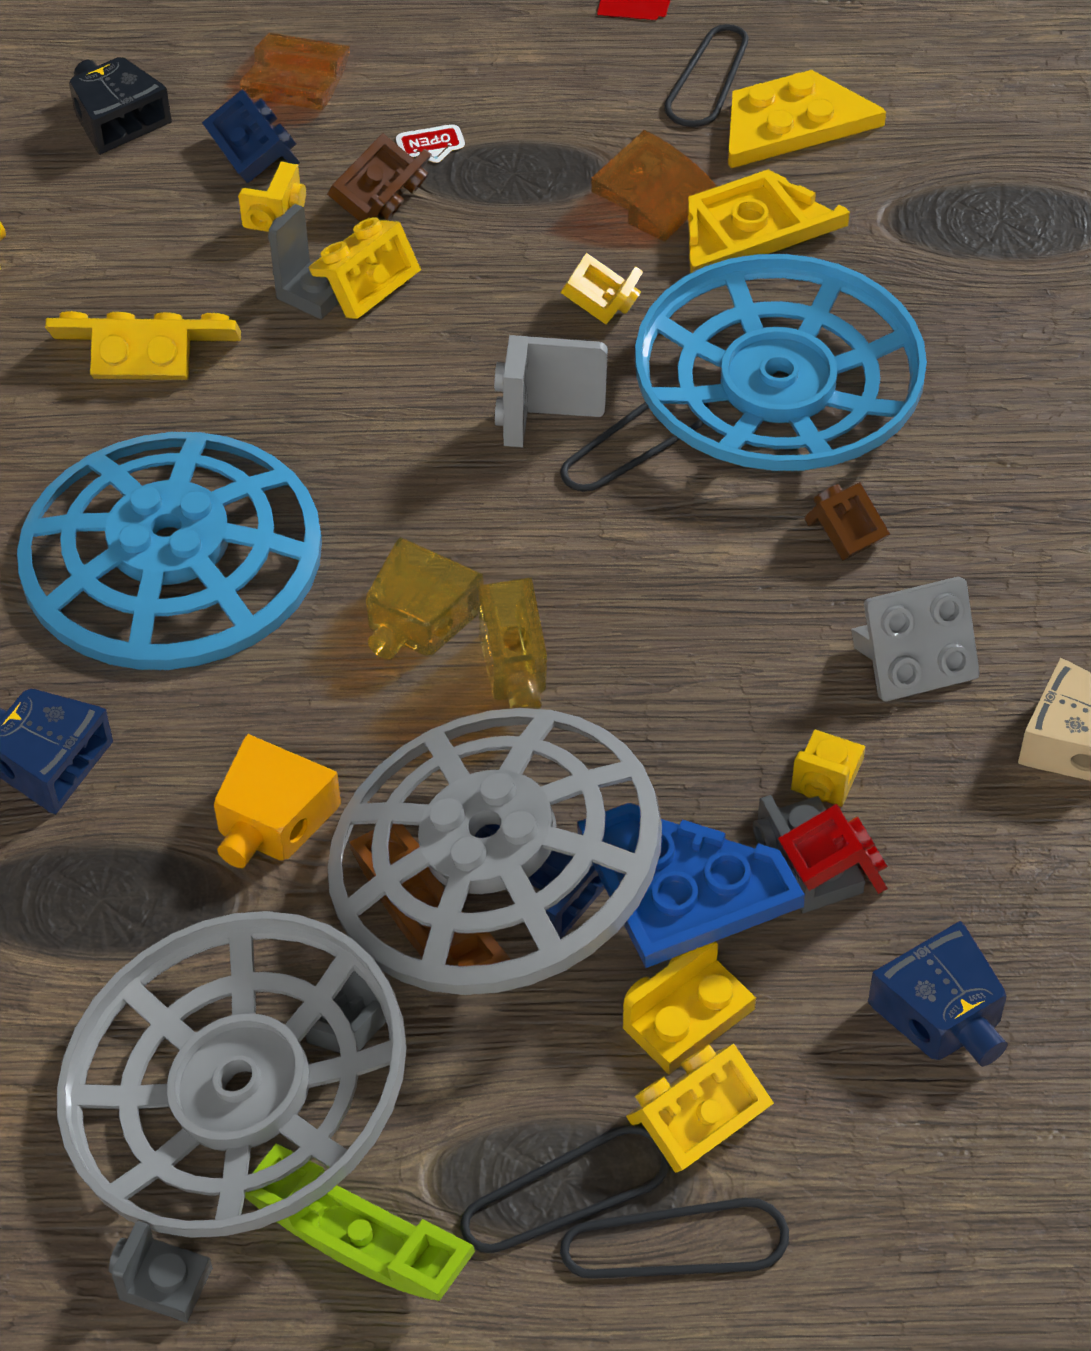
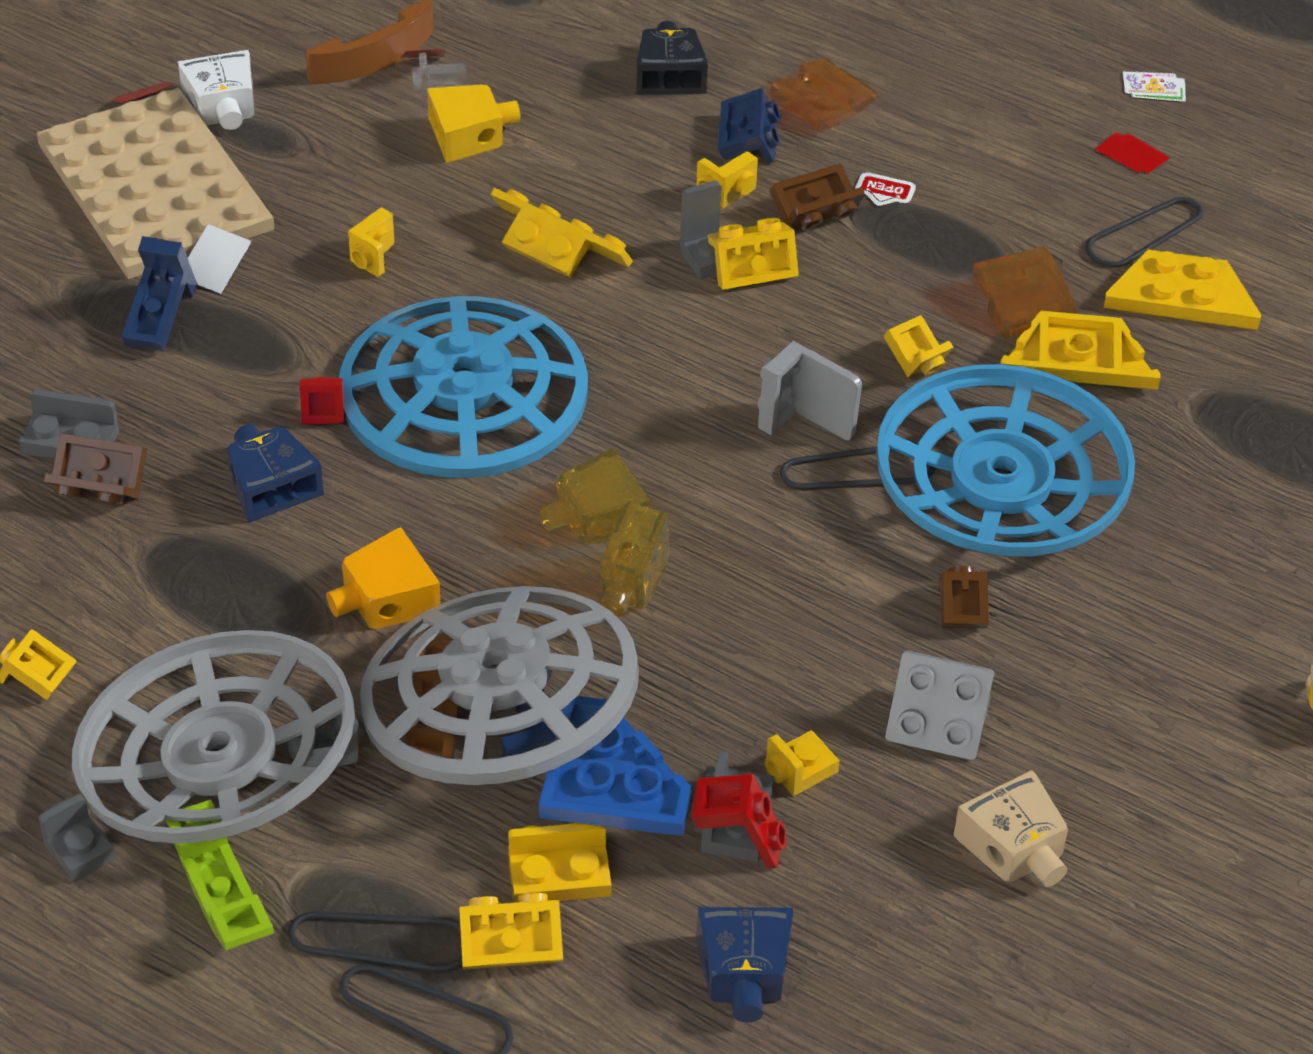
camera: 30 degrees right, 5 degrees down
none -> red tile [299,377,344,424]

